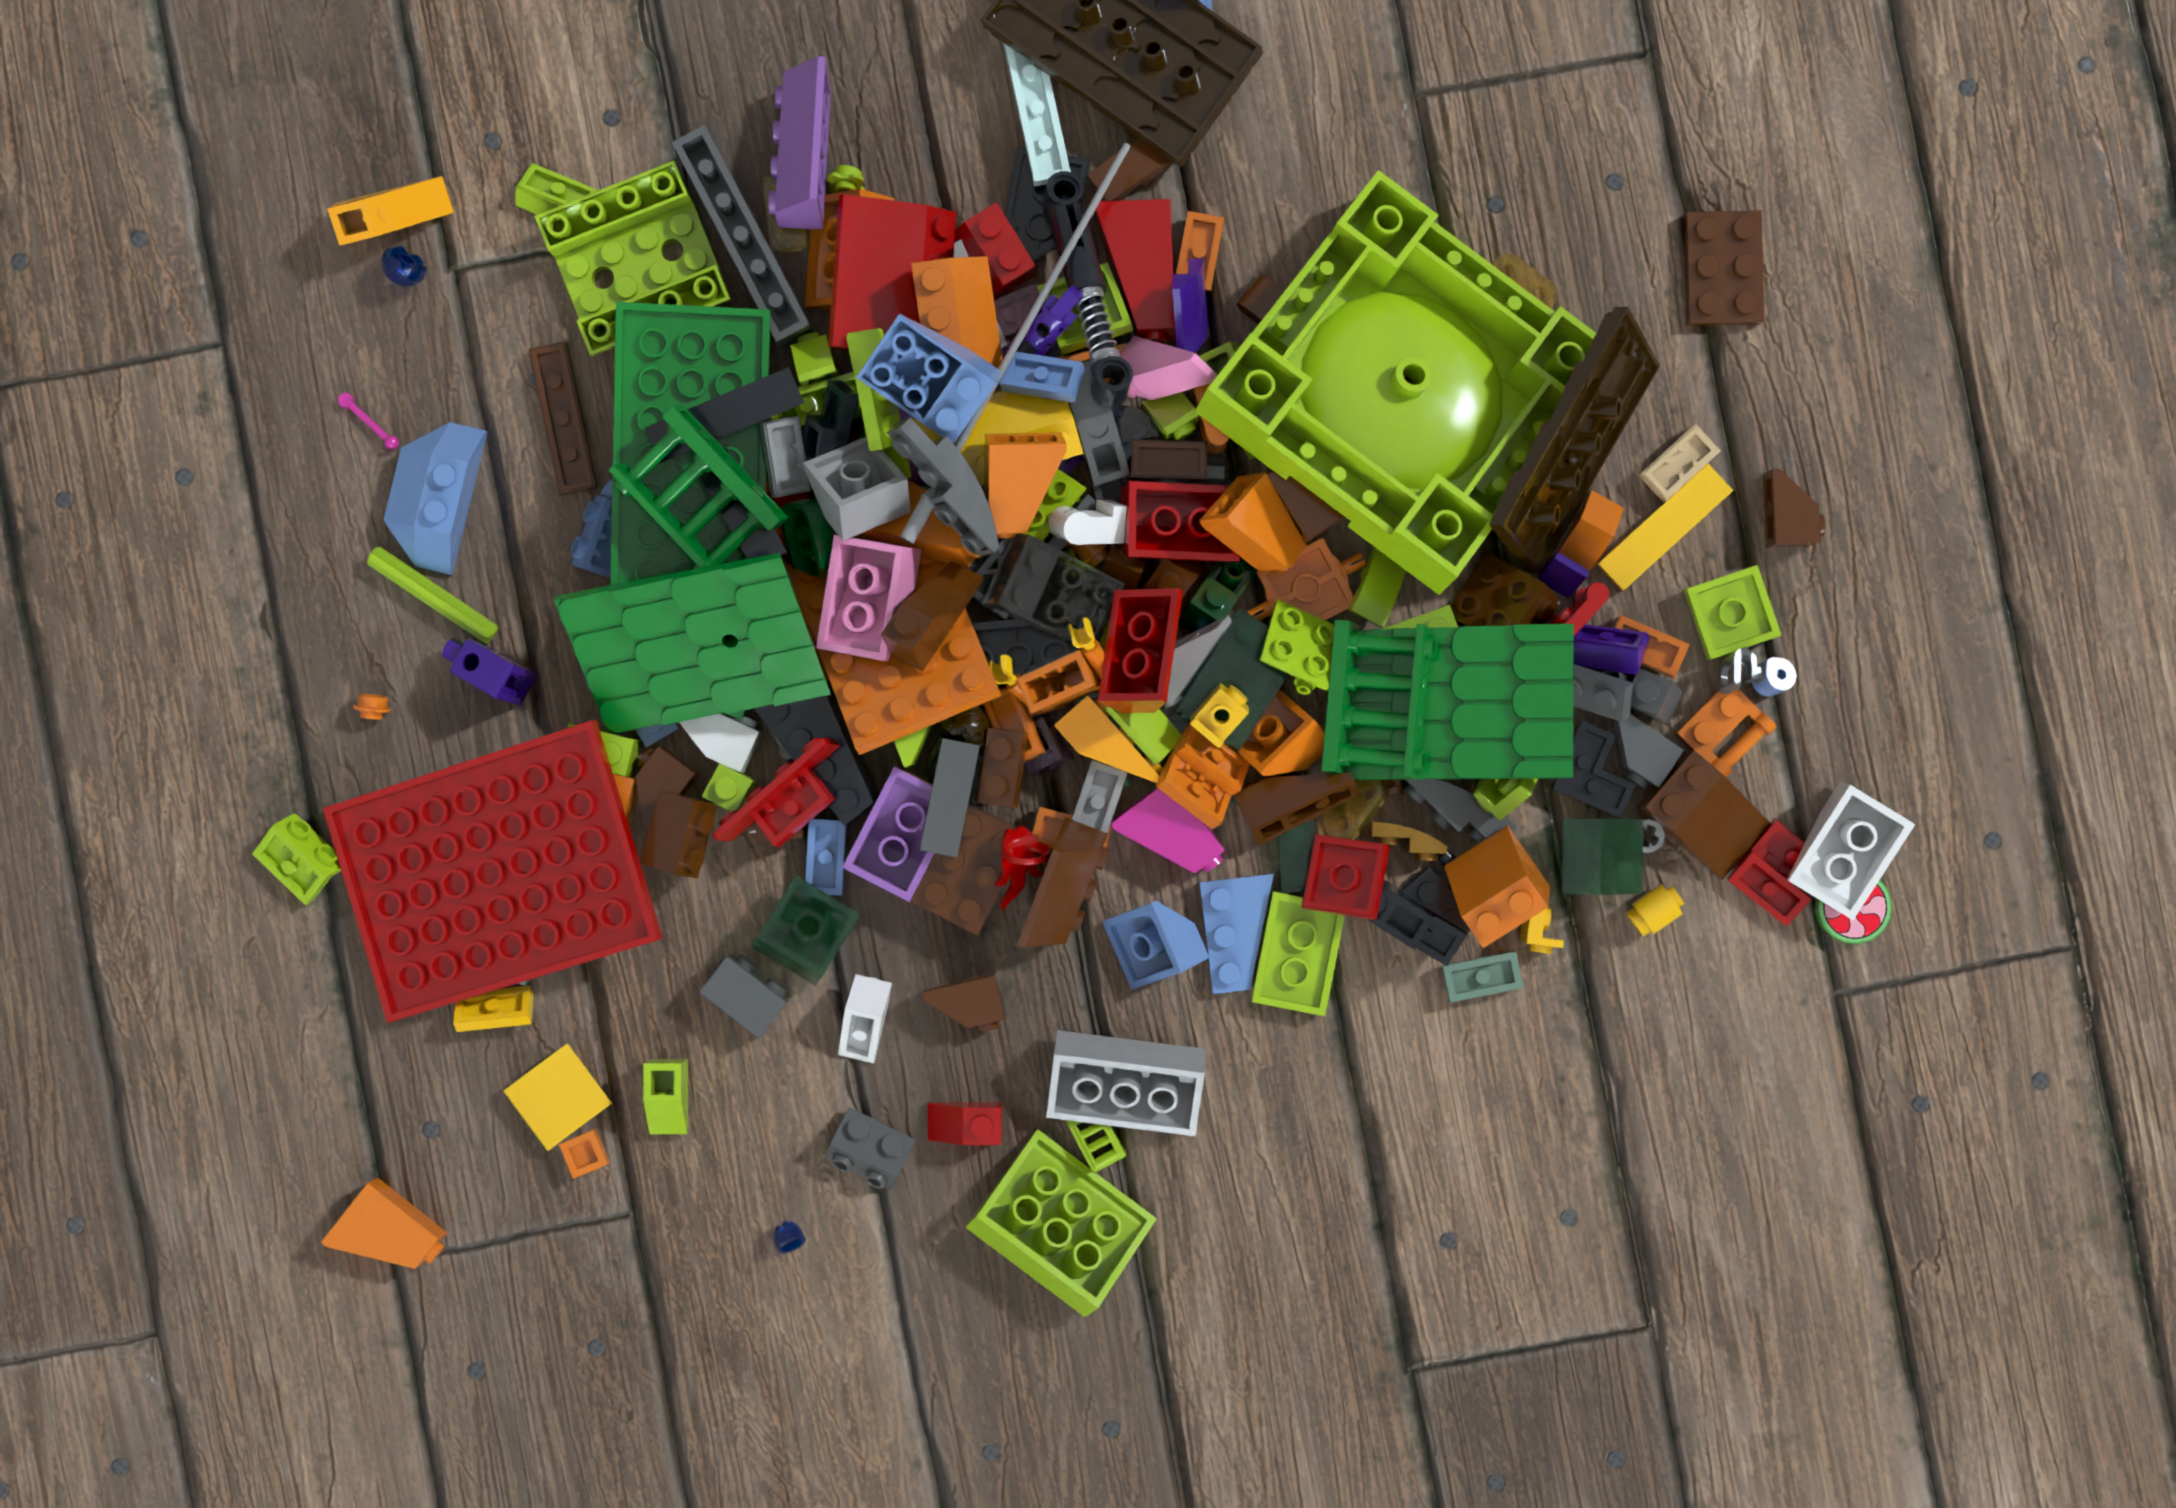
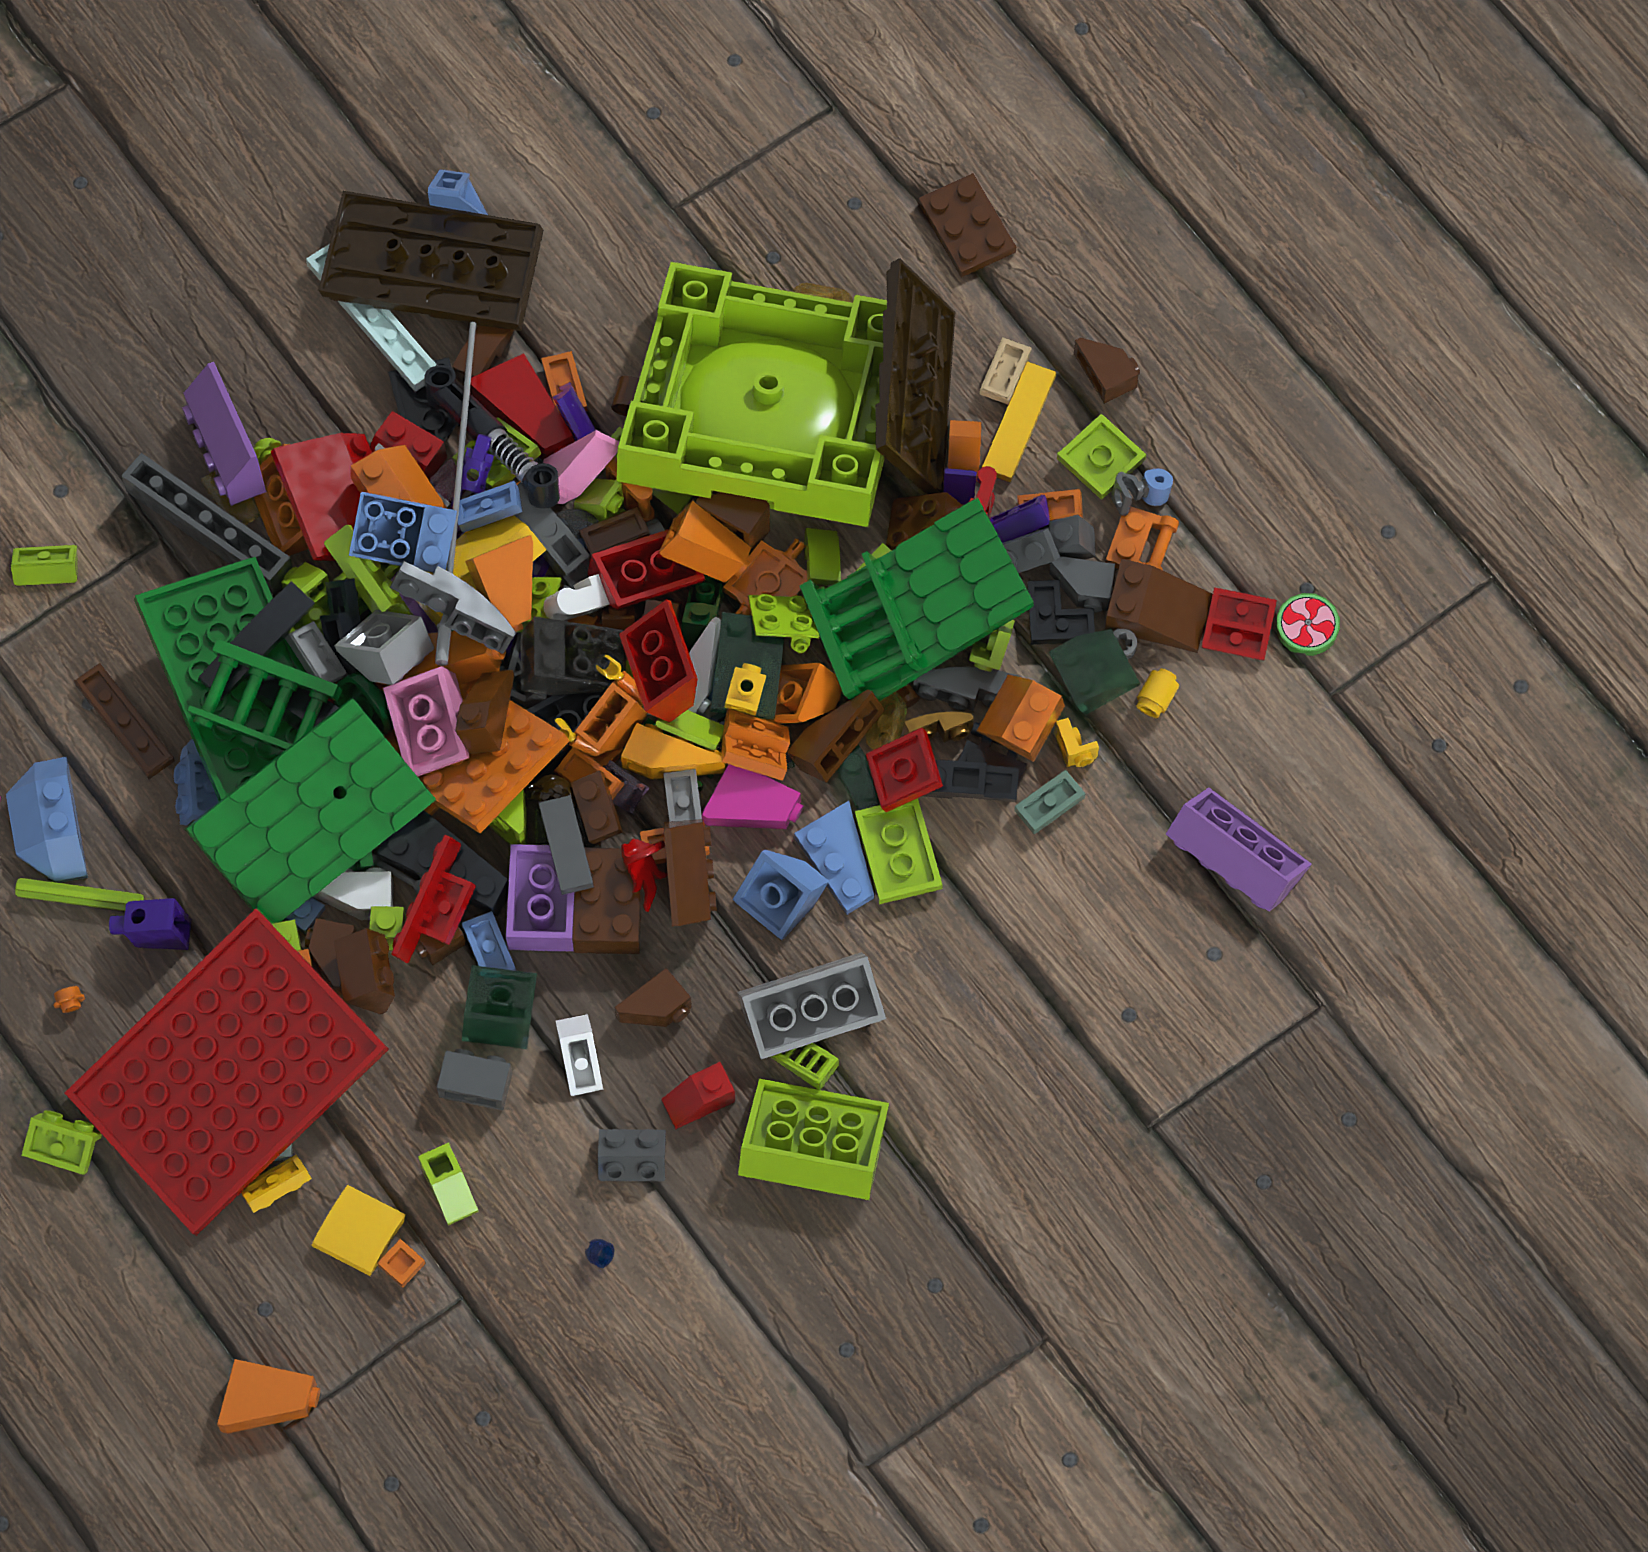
camera: 30 degrees left, 20 degrees down
lime slope [534,160,731,357] -> none
white slope [1787,781,1915,920] -> none
none -> medium lavender slope [1166,788,1312,911]

